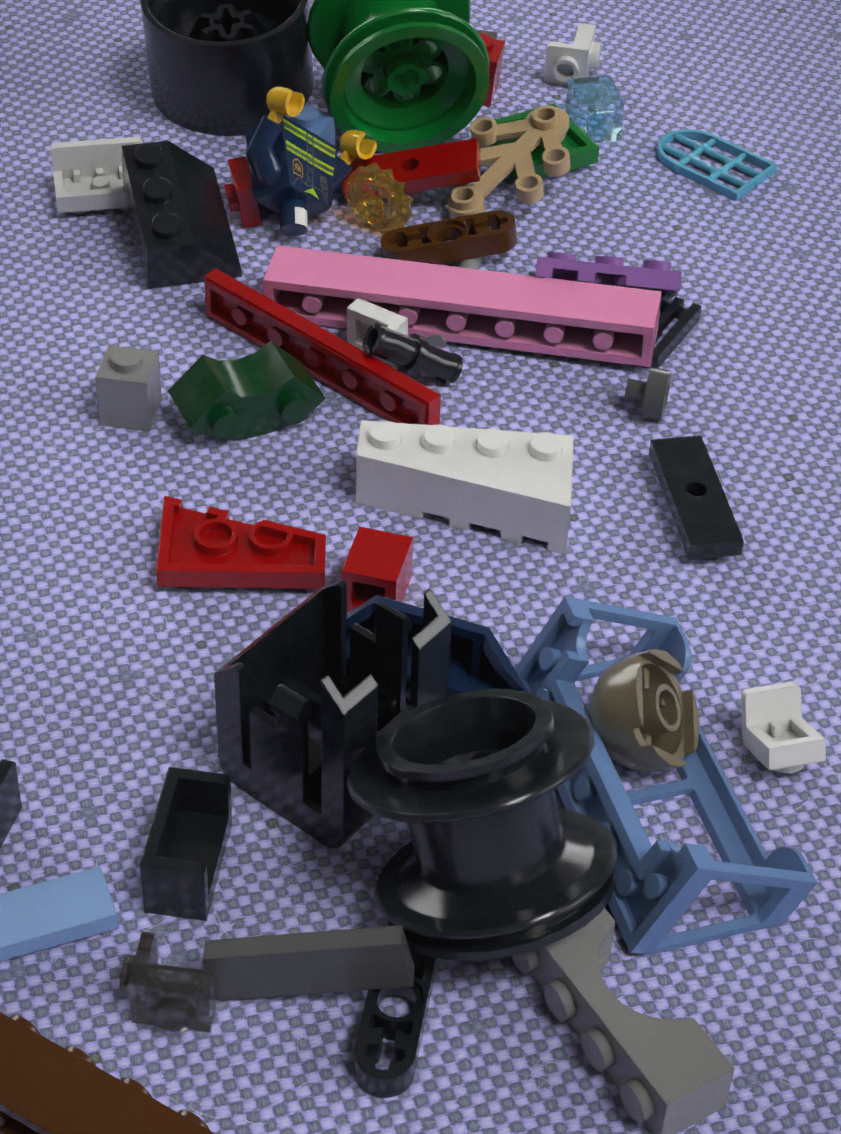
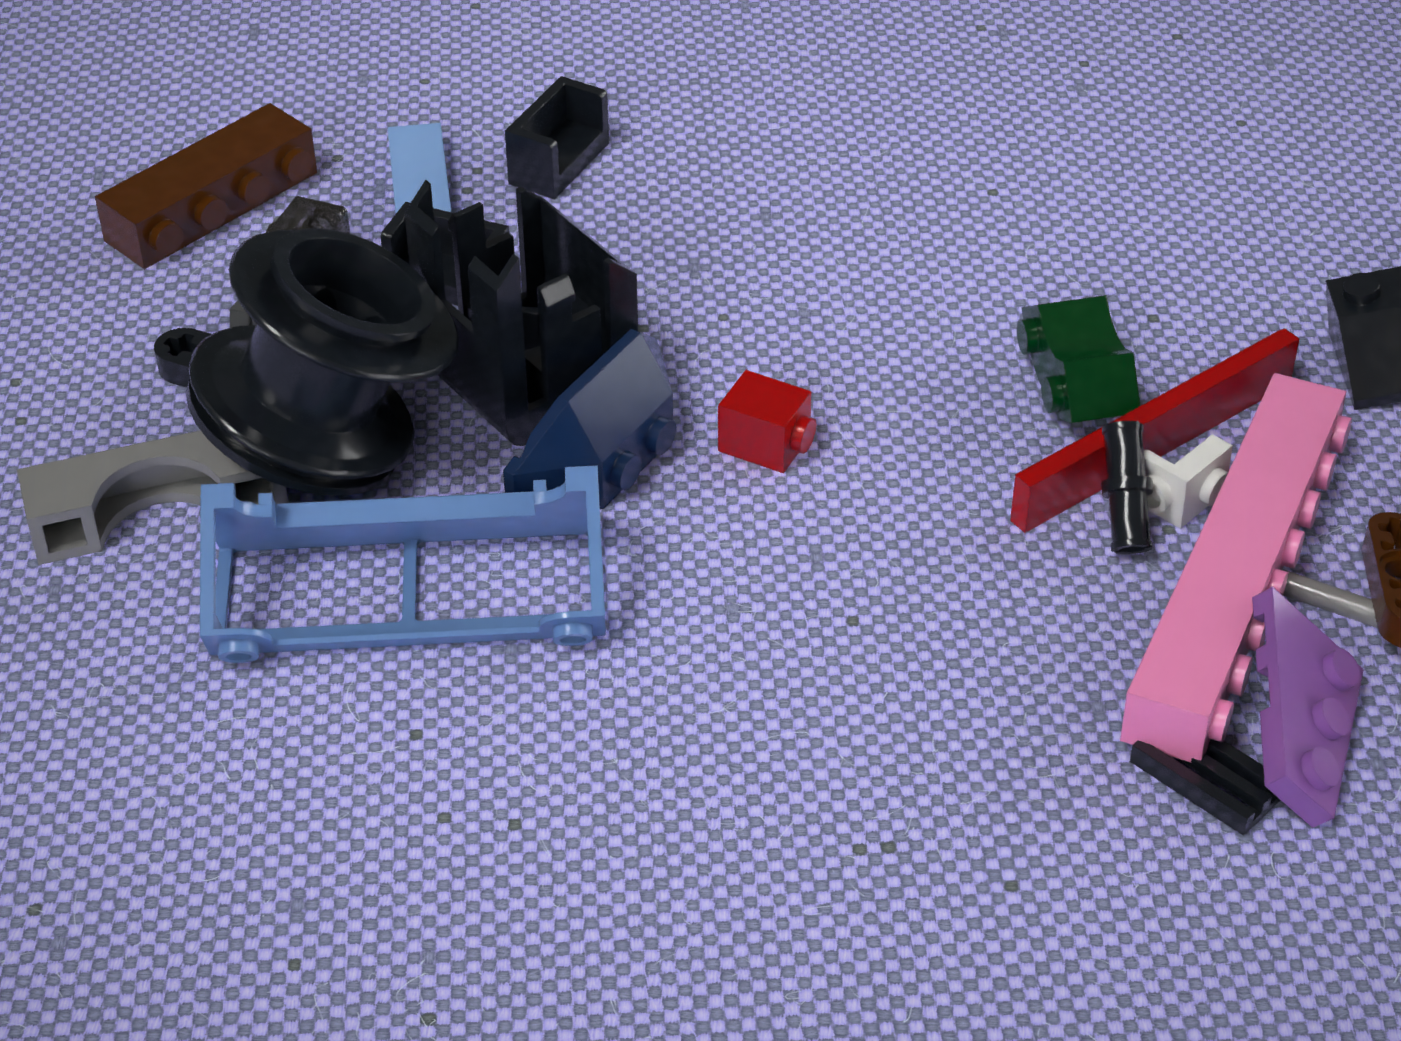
camera: 105 degrees right, 0 degrees up
light grey brick [95,345,162,431] -> none
red wing [156,495,326,589] -> none
white wedge [355,420,574,555] -> none
dark tan cylinder [589,649,700,772] -> none
dark grey tile [625,367,672,421] -> none
black tile [649,435,744,560] -> none
white bracket [741,681,826,773] -> none

